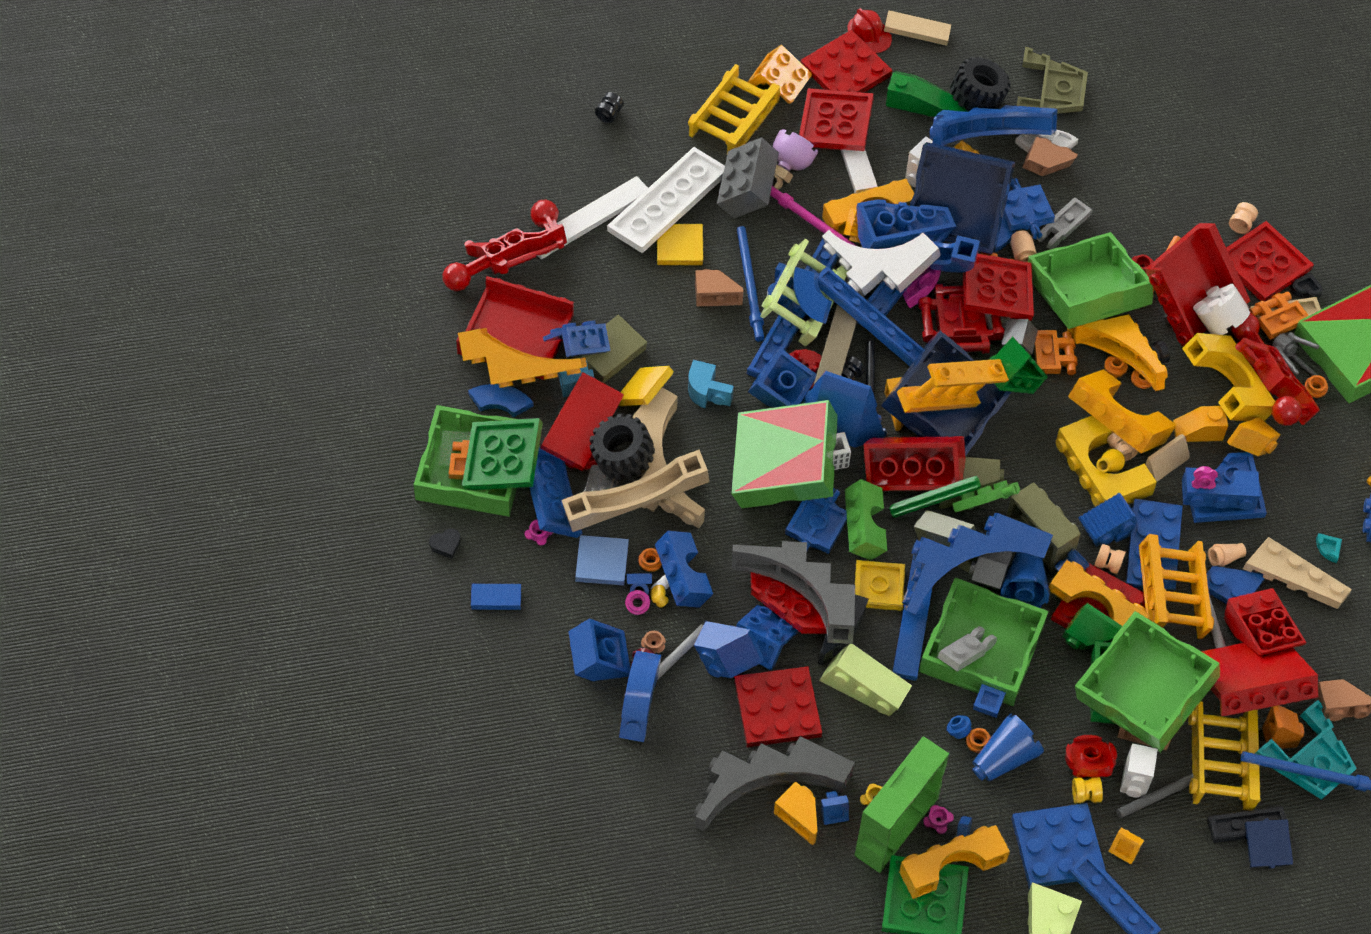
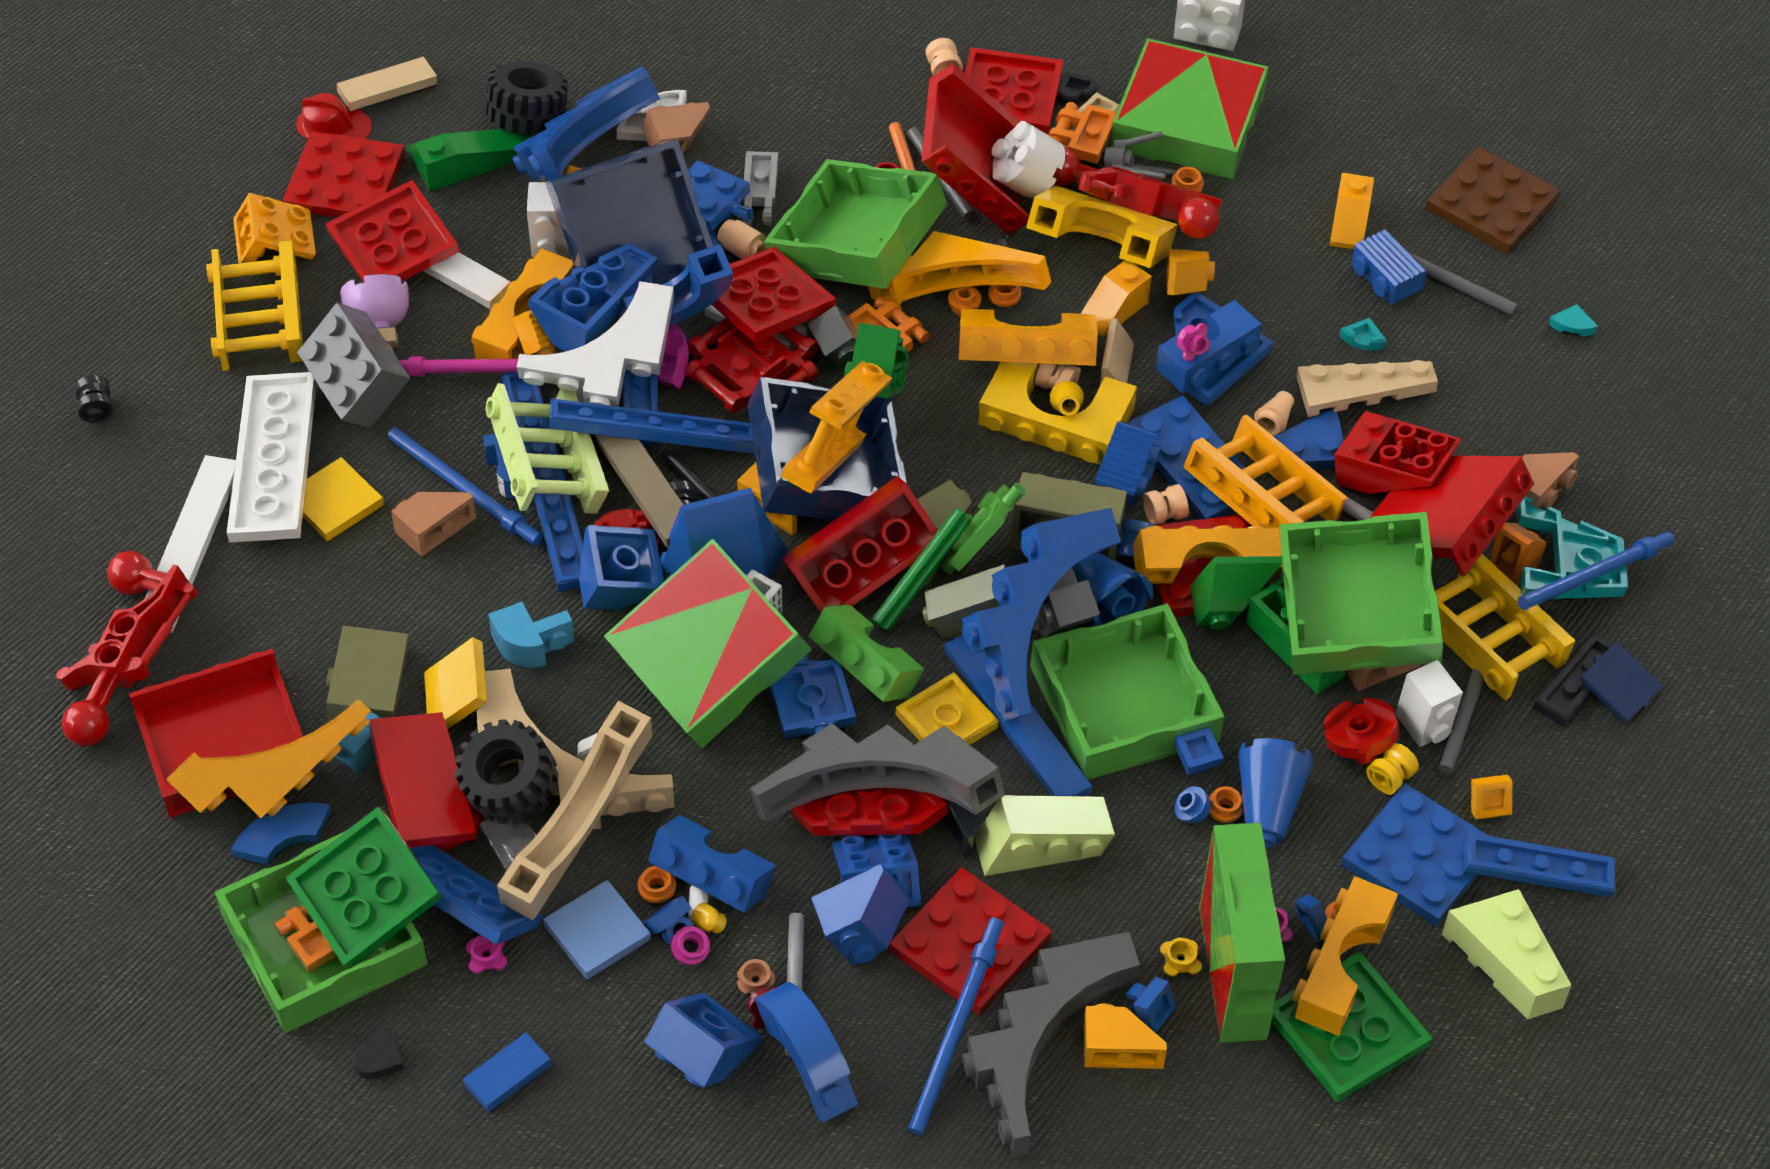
camera: 40 degrees left, 5 degrees down
blue bracket [543,321,611,357] -> none
blue tile [794,267,832,324] -> none
light grey hinge [938,626,997,672] -> none
olive wing [1016,47,1088,114] -> none
none -> blue bar [908,918,1004,1136]

